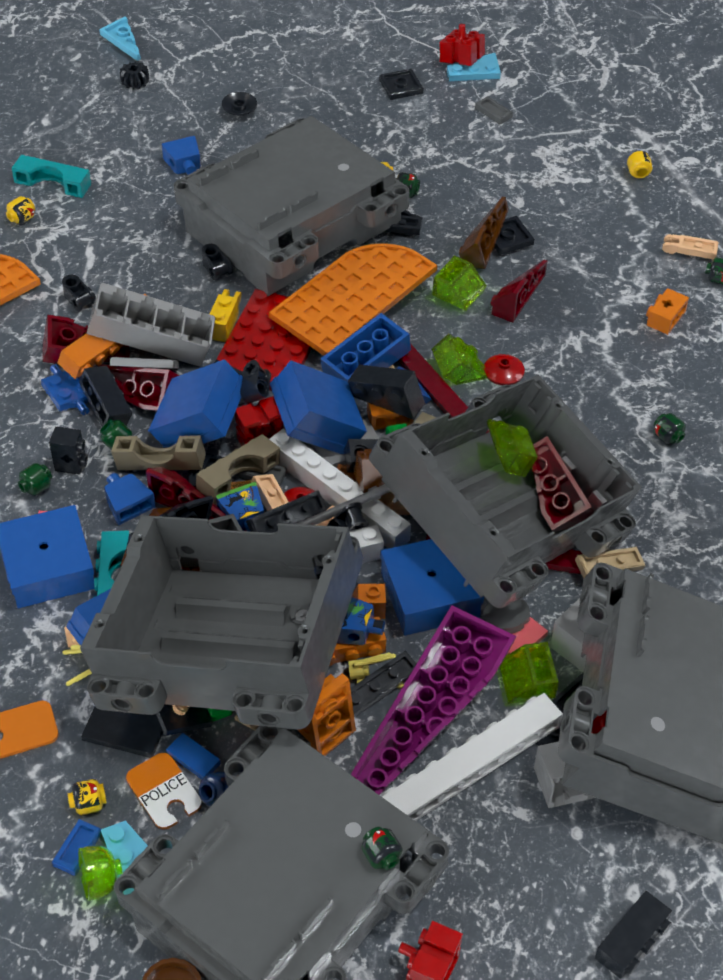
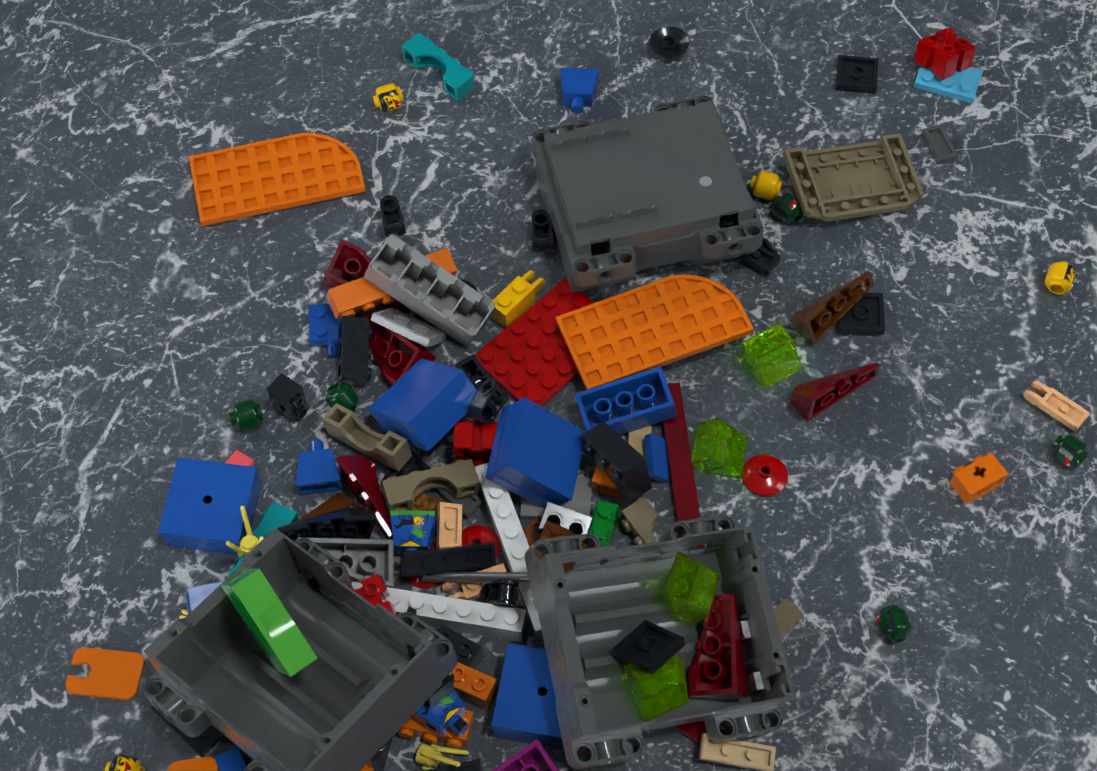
camera: 30 degrees right, 10 degrees up
none -> bright green tile [221,568,317,677]
none -> light yellow plant [226,506,264,556]
none -> black plate [613,620,685,674]
none -> clear neon green slope [624,654,689,722]
none -> dark tan slope [782,133,924,222]

